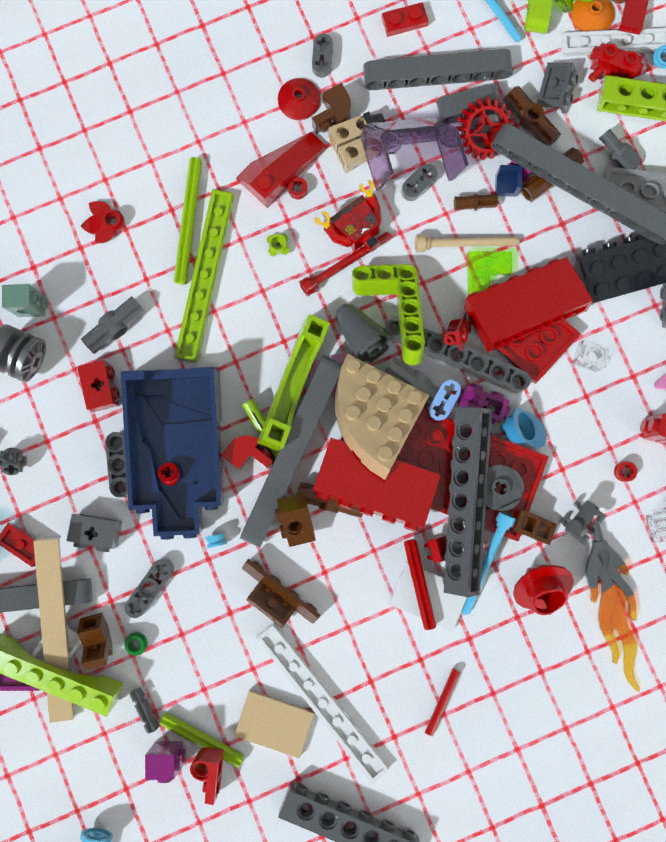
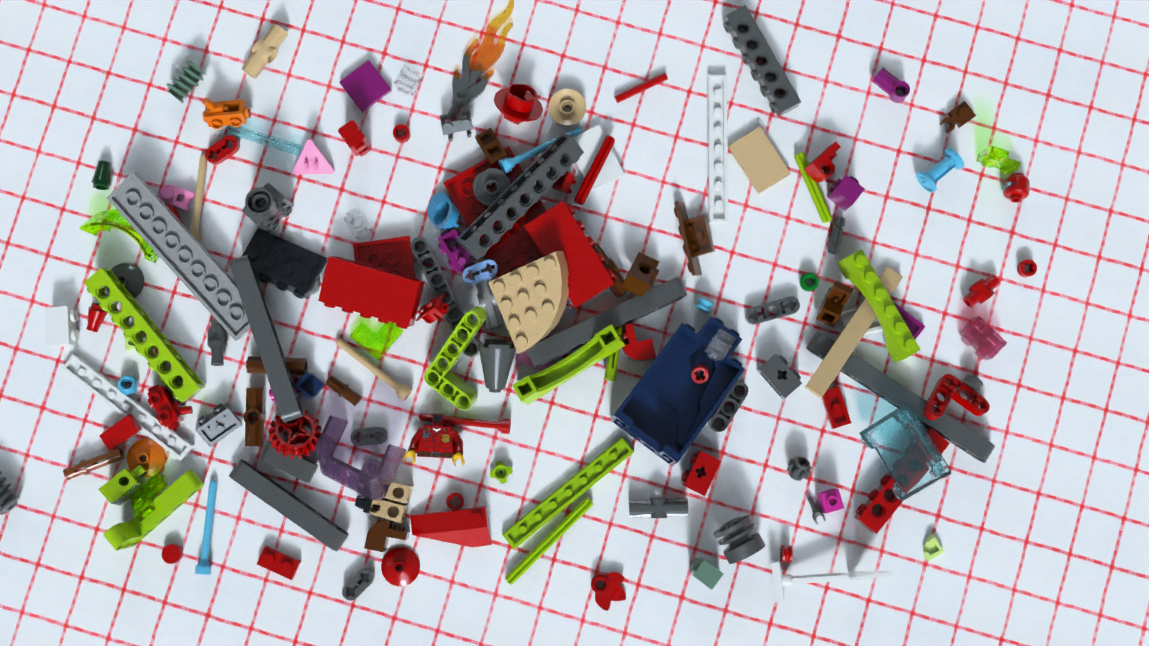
camera: 140 degrees left, 0 degrees up
none -> tan dish [548,89,586,126]
none -> clear brick [705,329,736,361]

